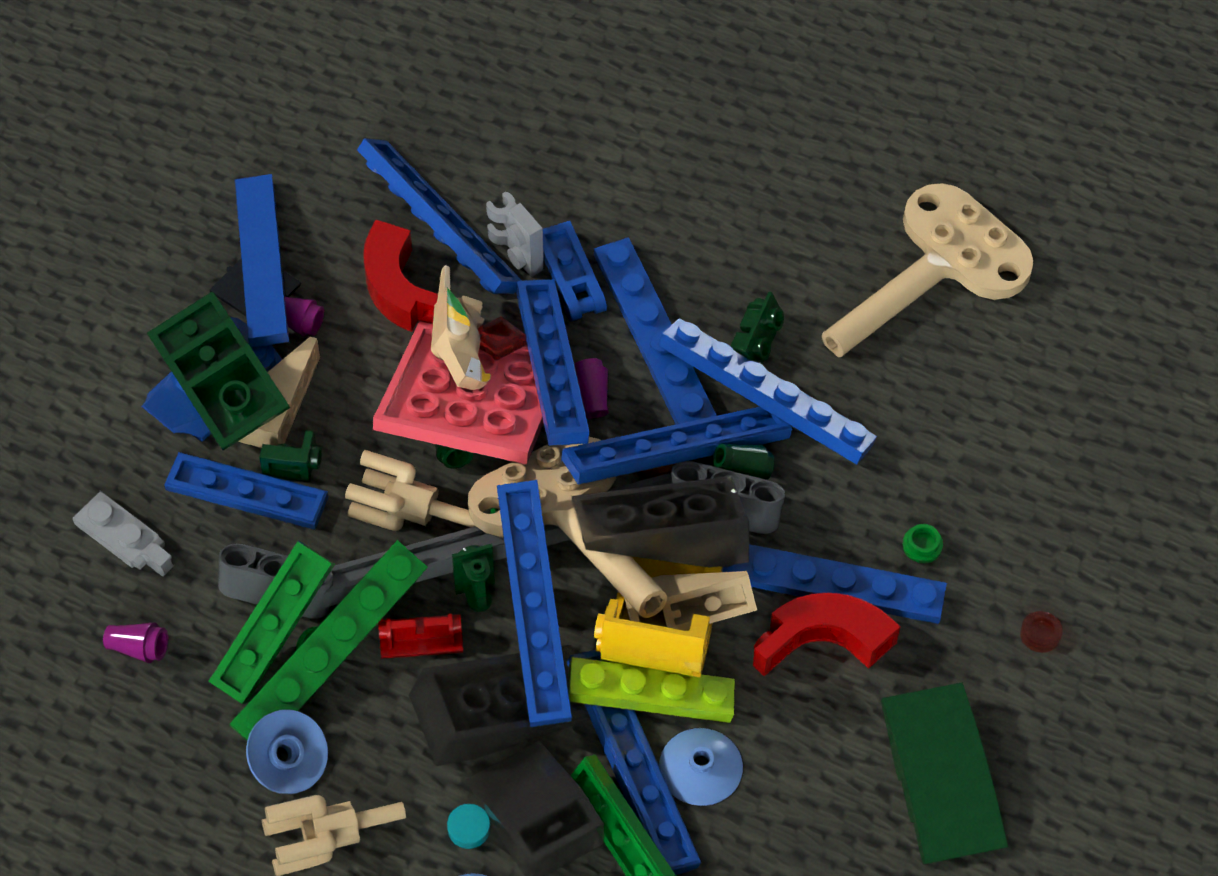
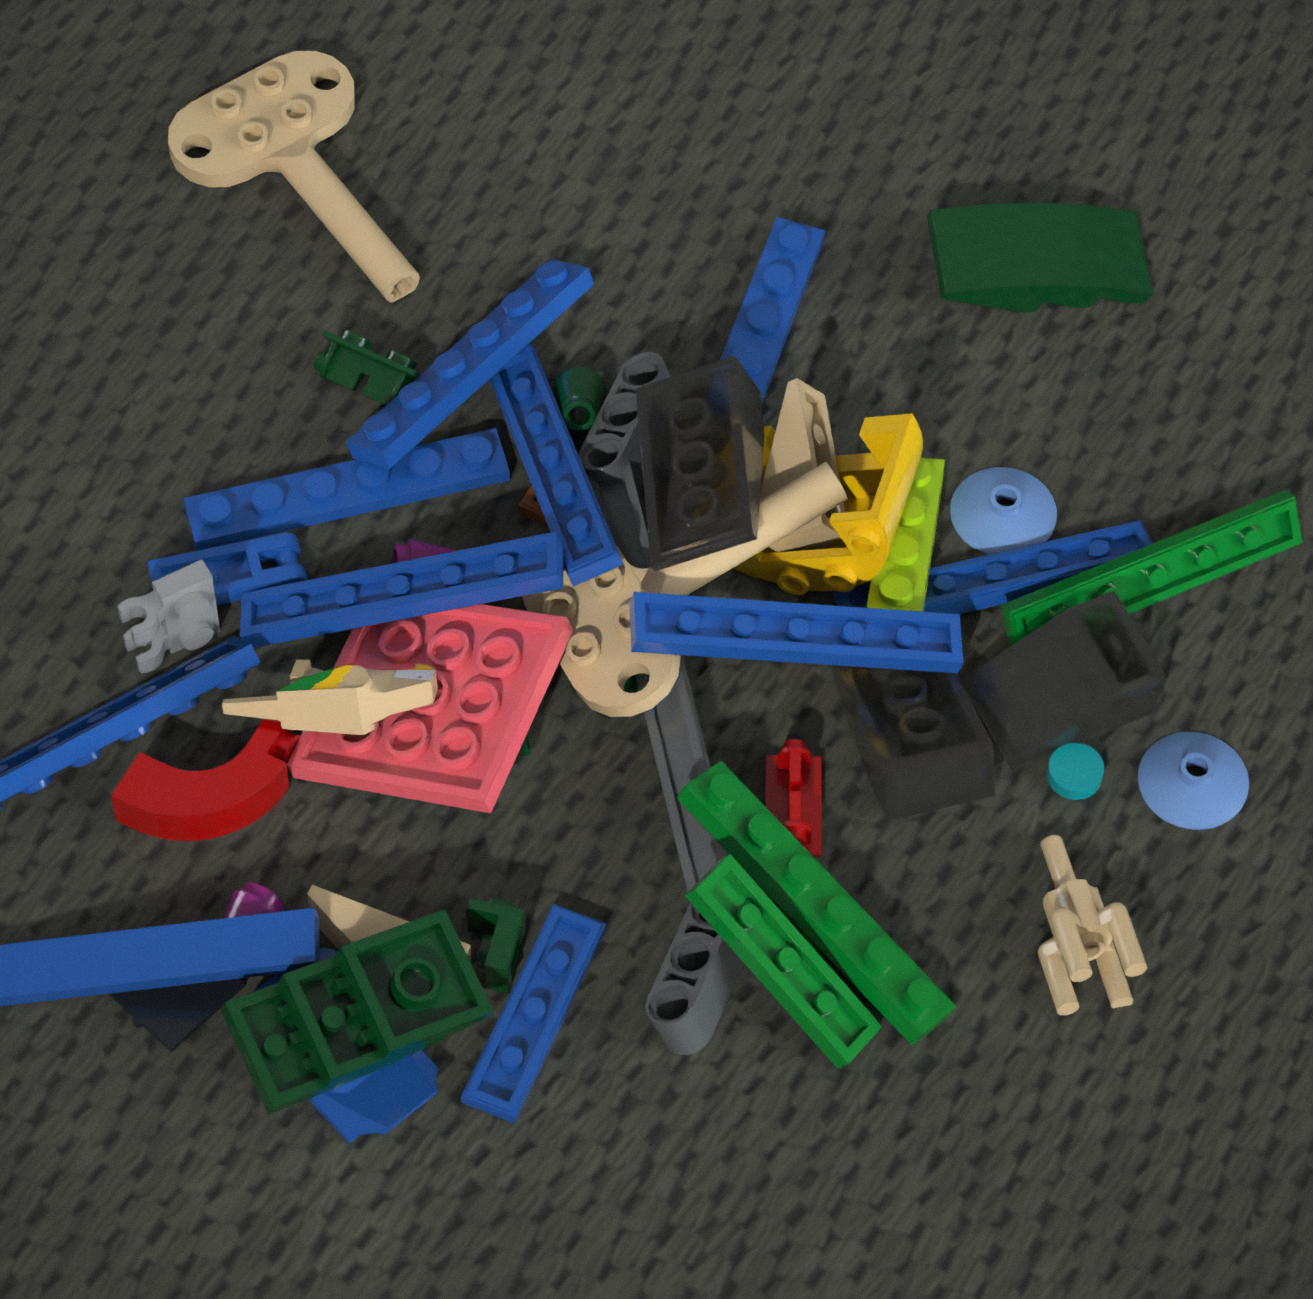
camera: 85 degrees left, 0 degrees up
light grey hinge [73,491,174,577] -> none
magenta cone [103,622,168,663] -> none
medium blue dish [246,710,328,794] -> none
tan plant [345,450,476,531] -> none
dark green hinge [452,543,495,612] -> none
clear red tile [477,316,526,361] -> none
red arch [753,593,901,676] -> none
green plate [902,524,943,563] -> none
clear red tile [1020,611,1063,653] -> none

